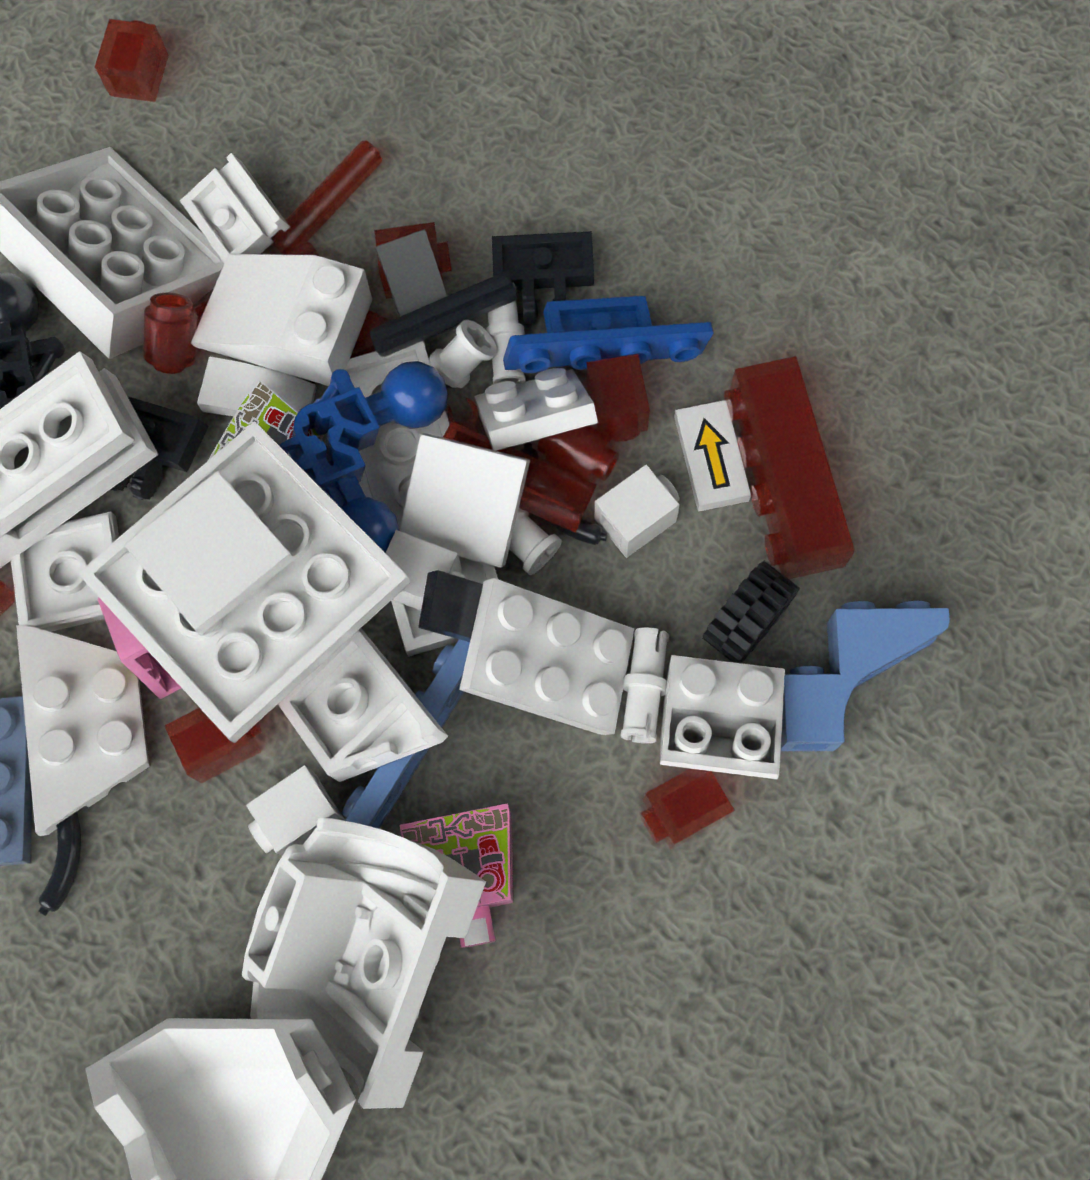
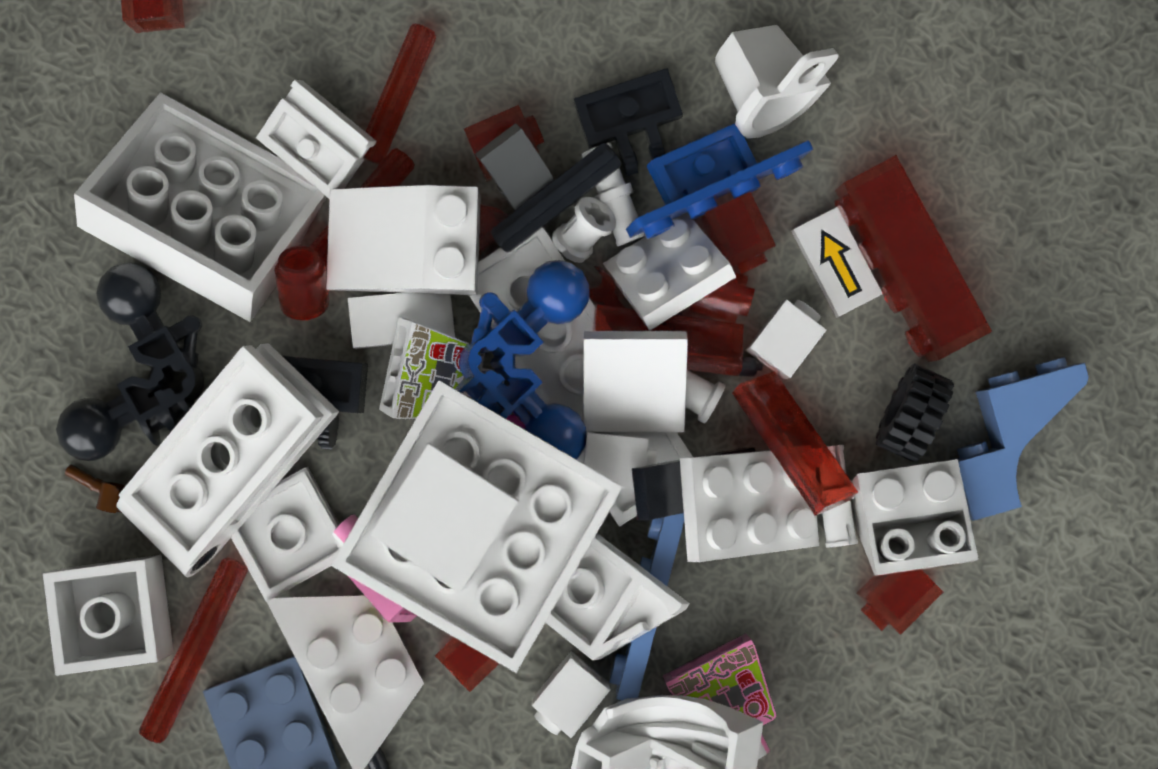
camera: 20 degrees left, 15 degrees up
none -> white container [715,25,839,139]
none -> clear red tile [732,371,858,516]

